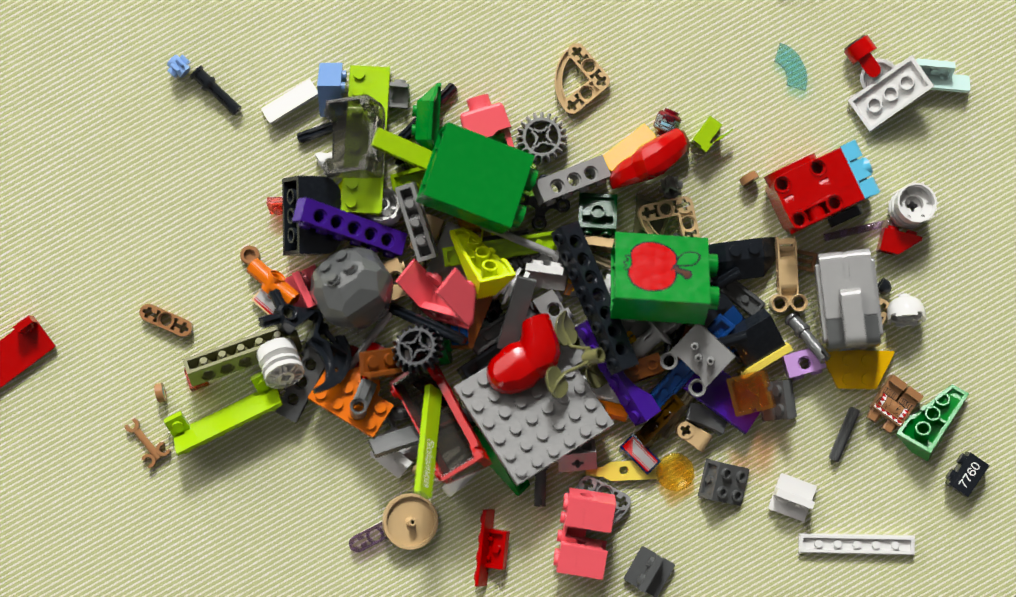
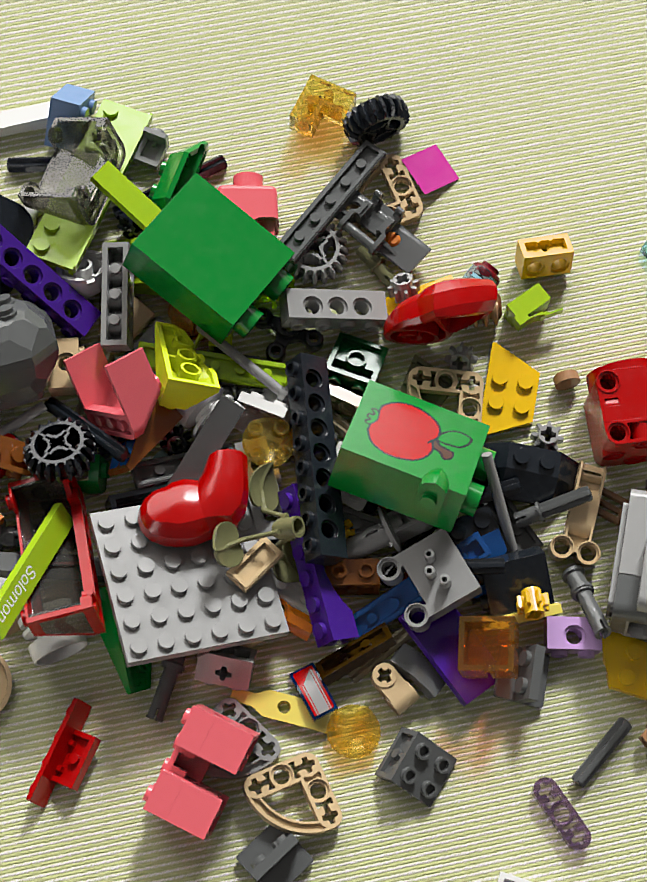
camera: 15 degrees right, 15 degrees down
white bracket [768,473,817,522] -> none
none -> tan tile [226,537,284,594]
none -> clear yellow dish [242,417,294,467]
none -> tan beam [243,752,342,836]
none -> dark grey tile [280,140,386,266]
none -> clear yellow brick [290,74,357,138]
none -> dark grey piece [335,189,431,274]
none -> black gear [343,94,410,147]
none -> olive axle [356,245,395,289]
none -> light grey gear [388,273,421,303]
none -> dark pink sticker [402,144,459,194]
none -> green plate [412,468,449,515]
none -> yellow wing [481,342,540,435]
none -> light grey bar [481,452,518,552]
none -> dark grey axle [513,486,593,529]
none -> yellow brick [515,233,574,280]
none -> yellow gear [516,586,550,621]
none -> light grey gear [530,421,564,451]
none -> beam [532,777,592,851]

